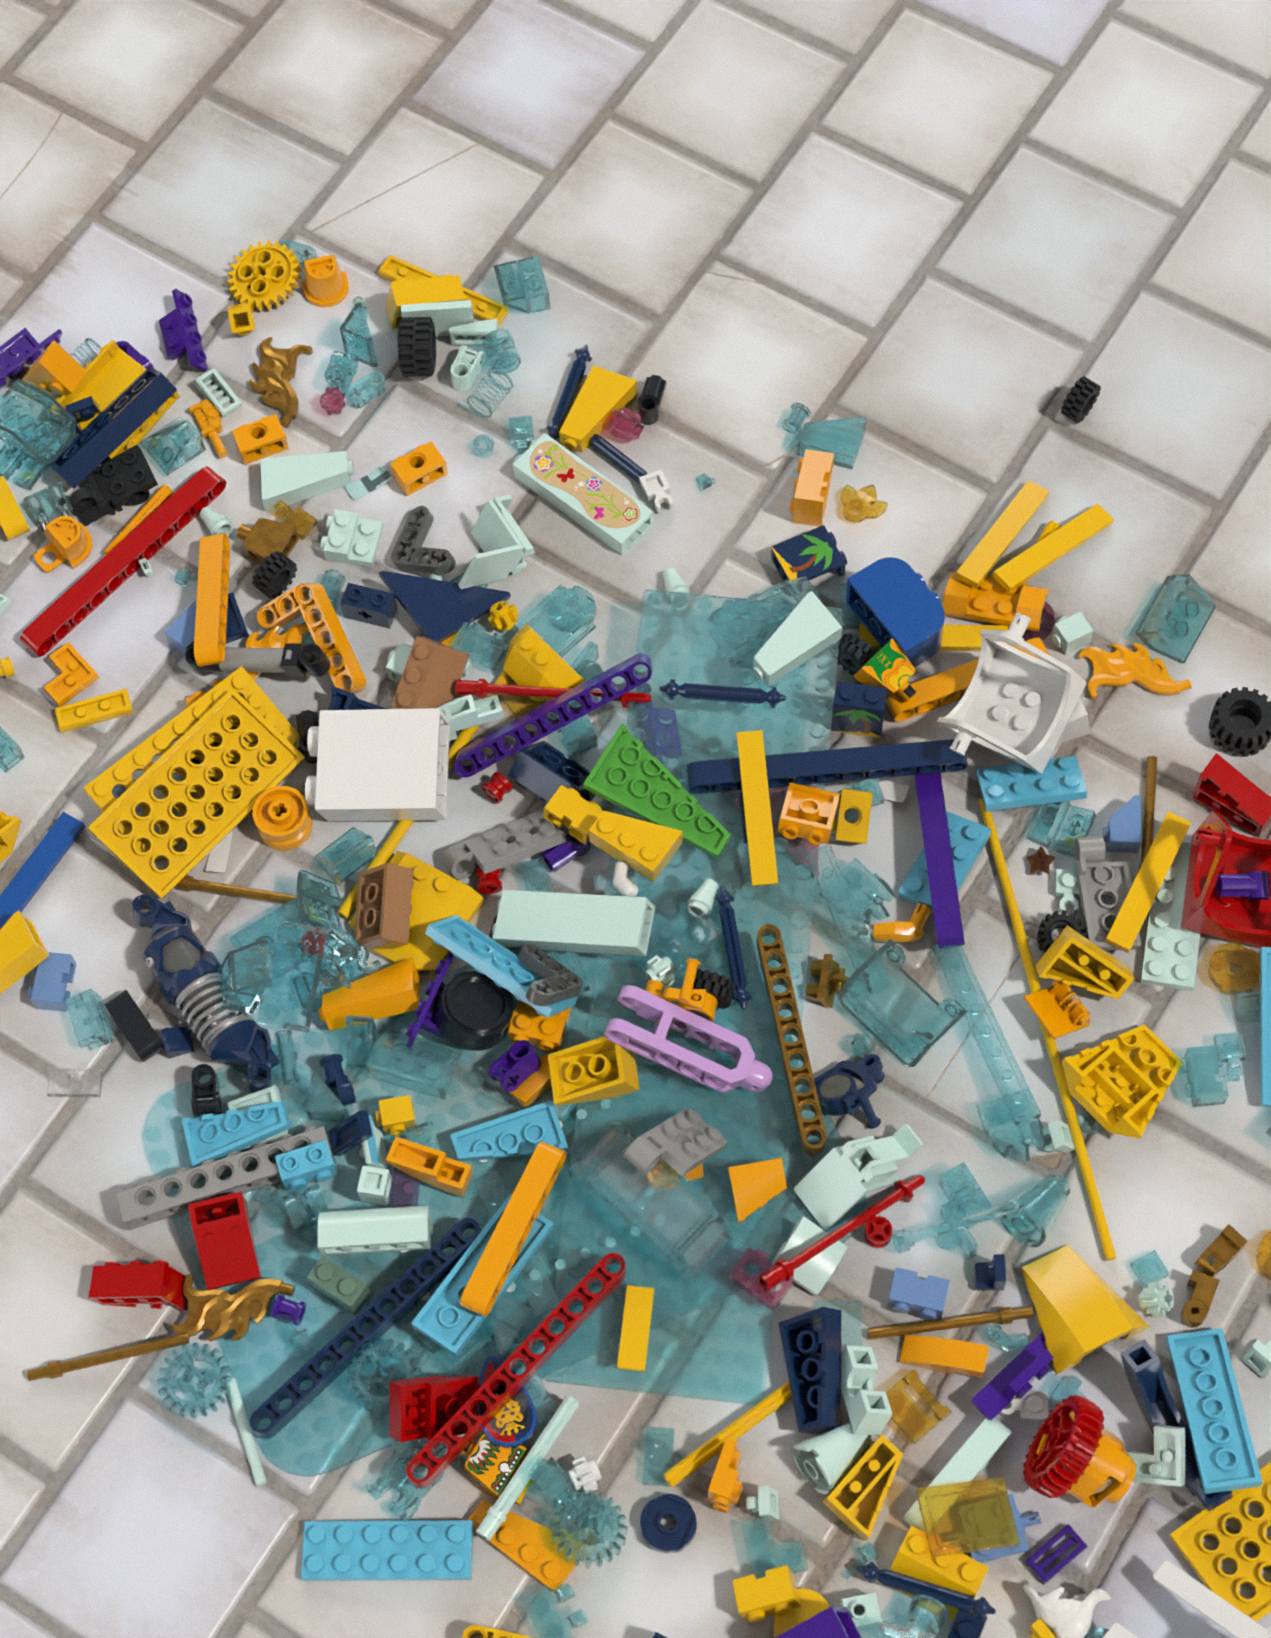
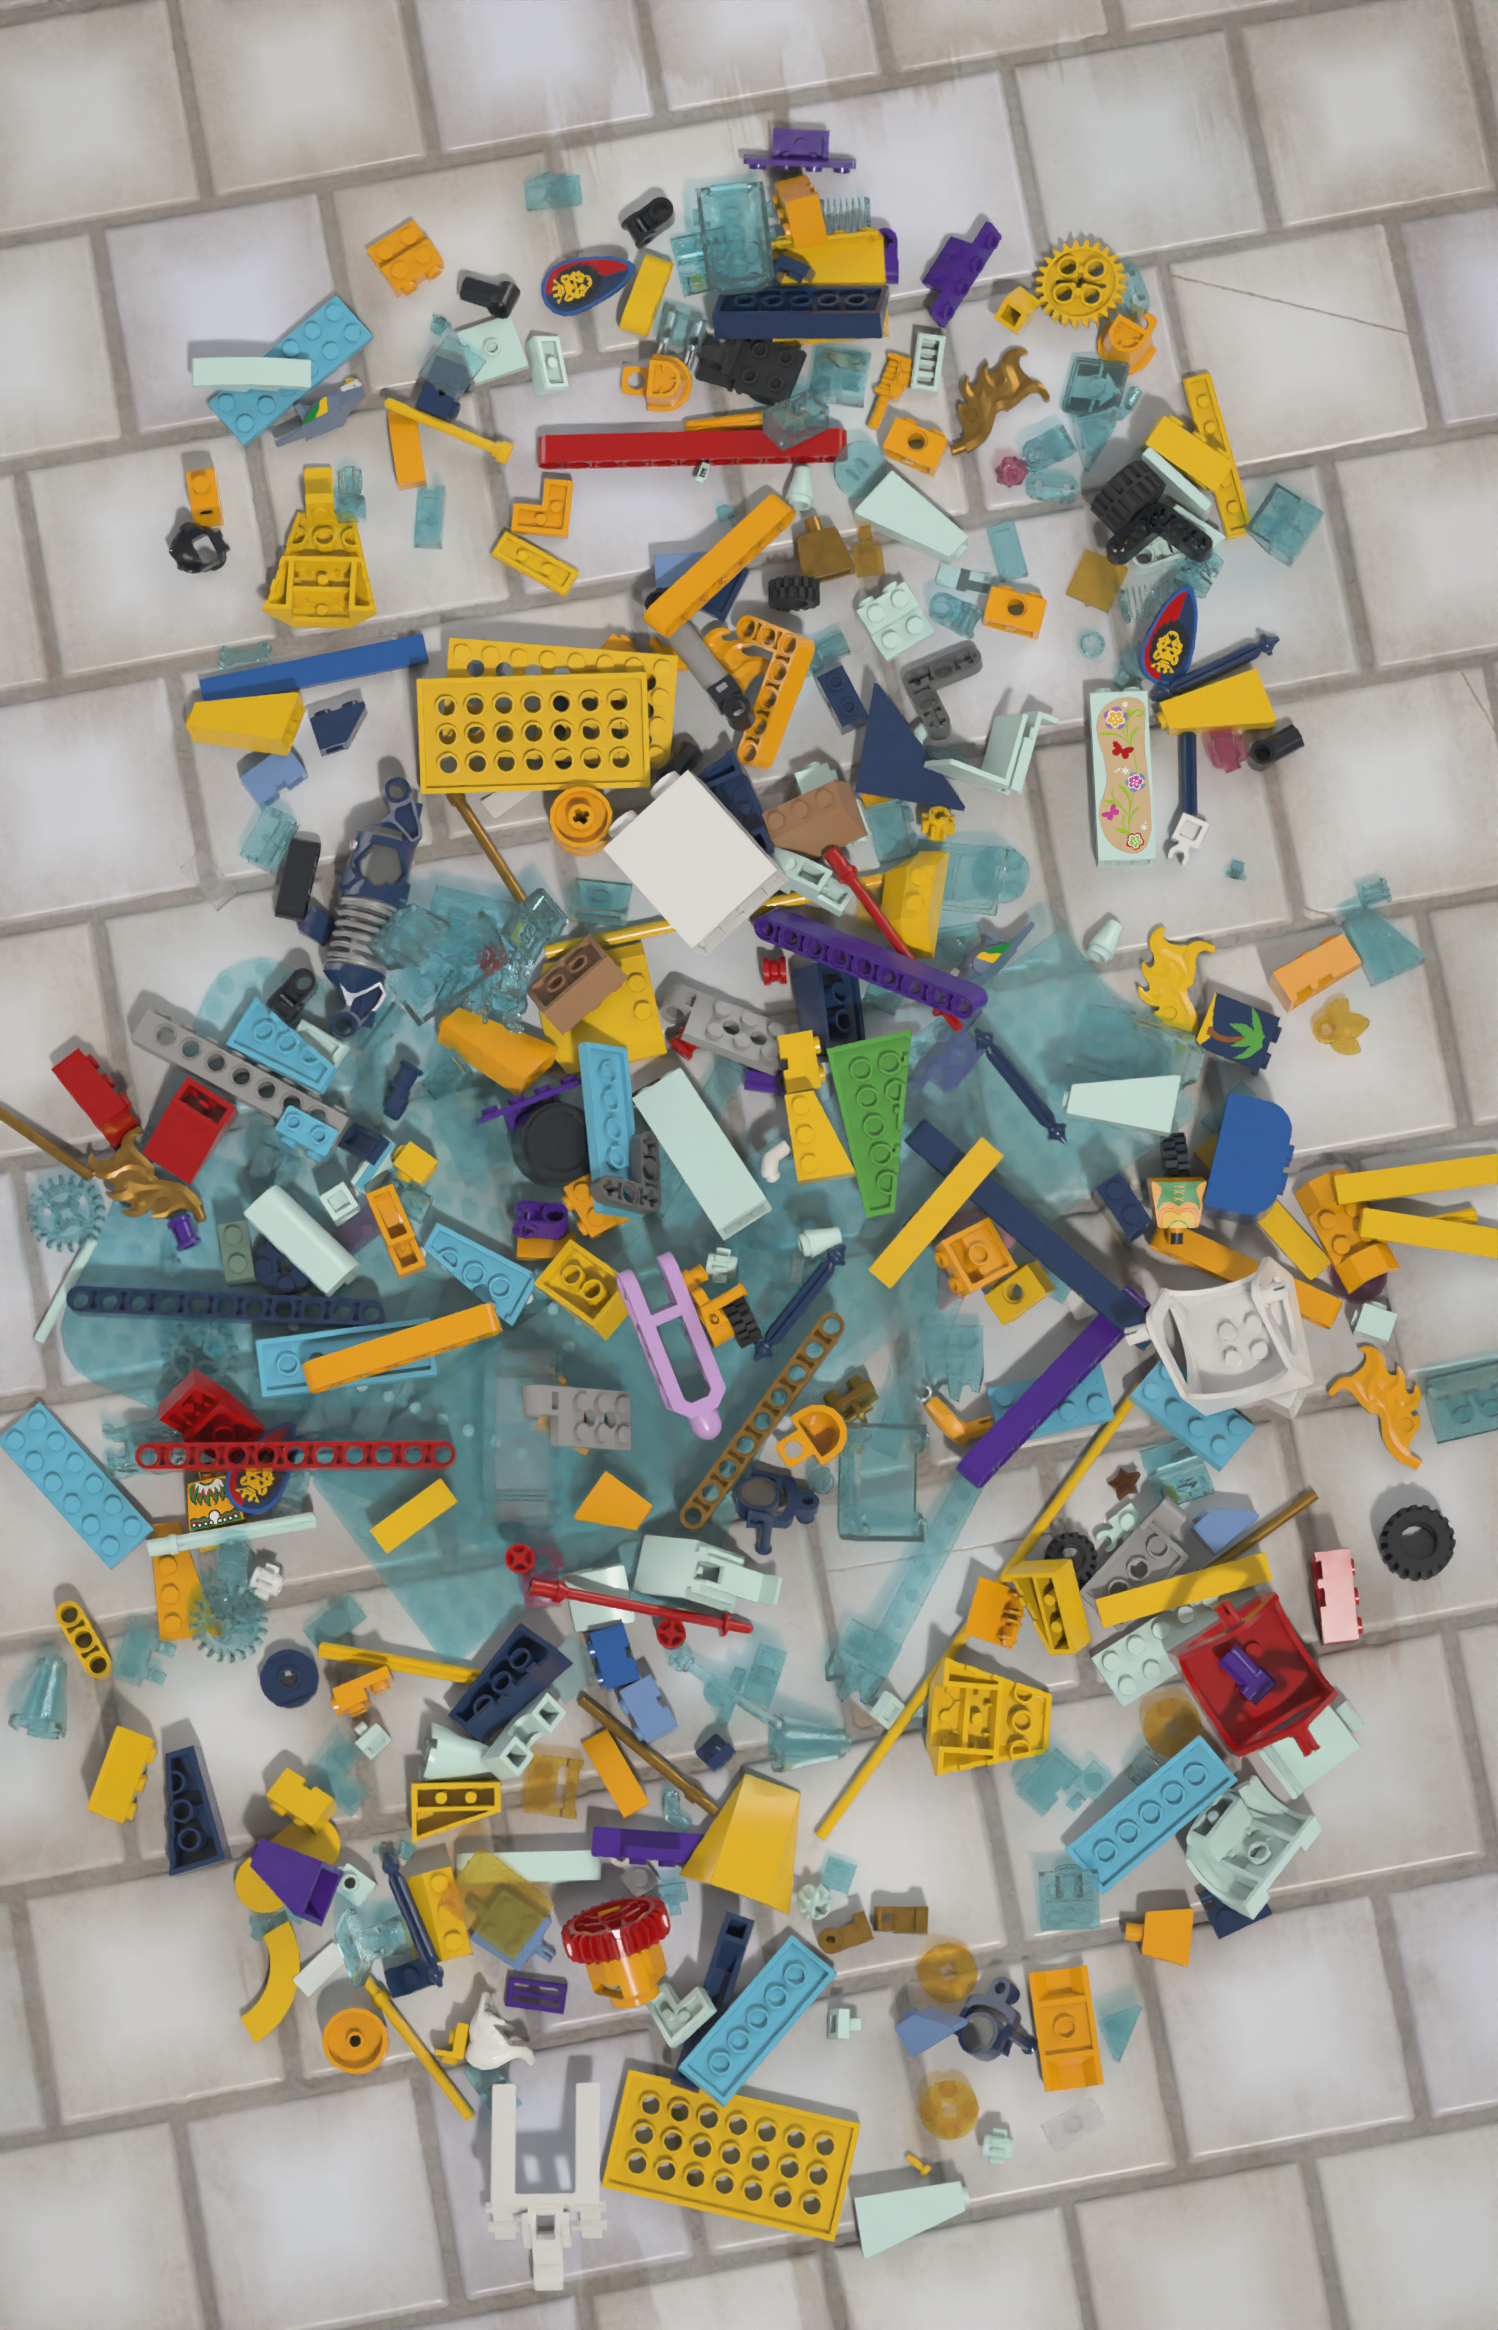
camera: 45 degrees right, 15 degrees up
none -> dark blue plate [255,1241,311,1295]
none -> dark blue slope [309,700,368,757]
none -> red wheel [505,1544,536,1575]
none -> blue brick [586,1623,640,1692]
none -> clear light blue brick [763,389,829,451]
none -> light orange container [776,1405,847,1468]
none -> clear light blue piece [833,441,887,498]
none -> clear light blue piece [928,592,985,639]
none -> sand blue animal [941,921,1035,984]
none -> clear light blue tile [986,520,1028,583]
none -> clear light blue tile [1061,356,1130,419]
none -> clear yellow piece [1065,550,1129,613]
none -> black beam [1106,503,1213,565]
none -> shield [1138,585,1198,685]
none -> yellow piece [1138,926,1216,1057]

